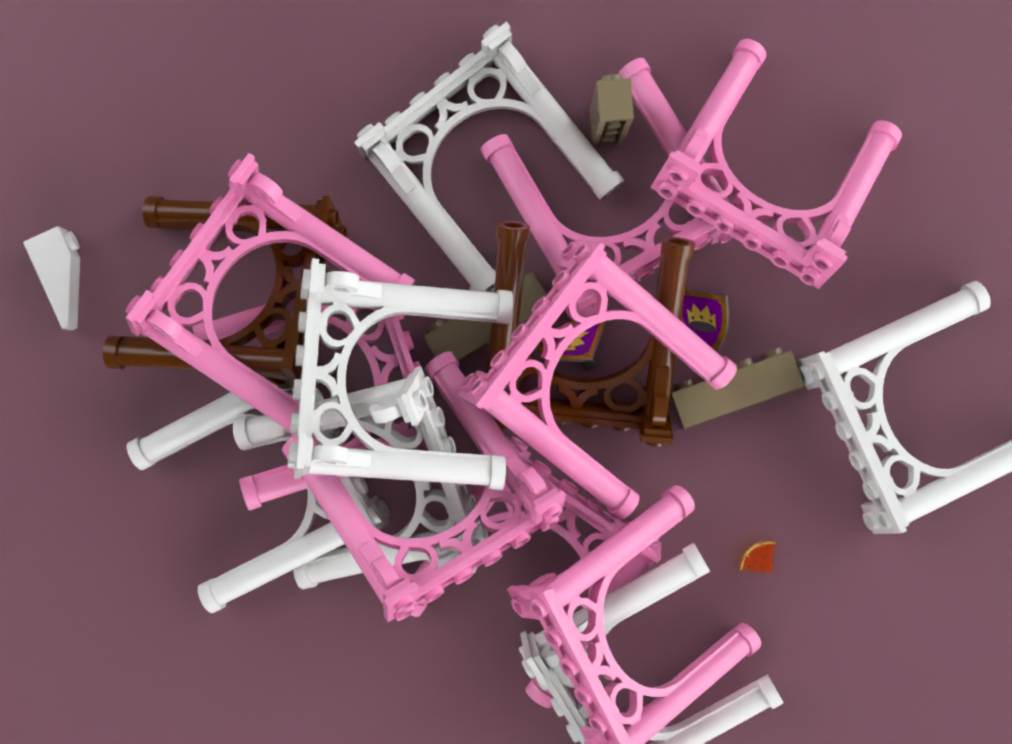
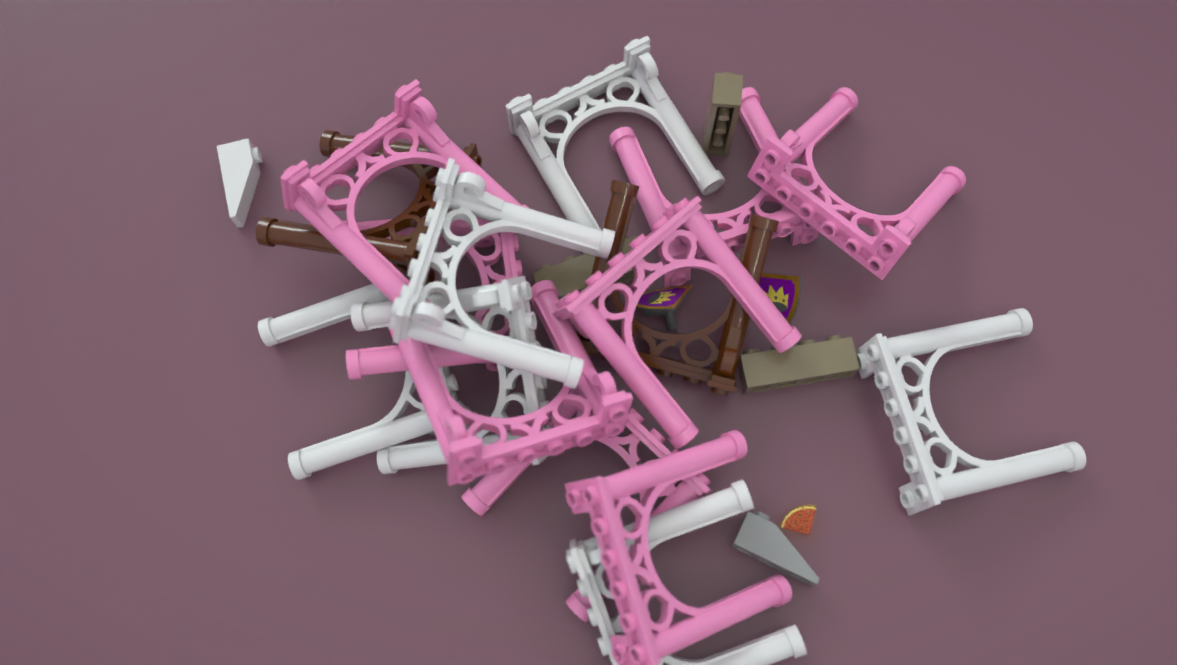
camera: 10 degrees right, 15 degrees down
none -> light grey slope [731,510,820,586]

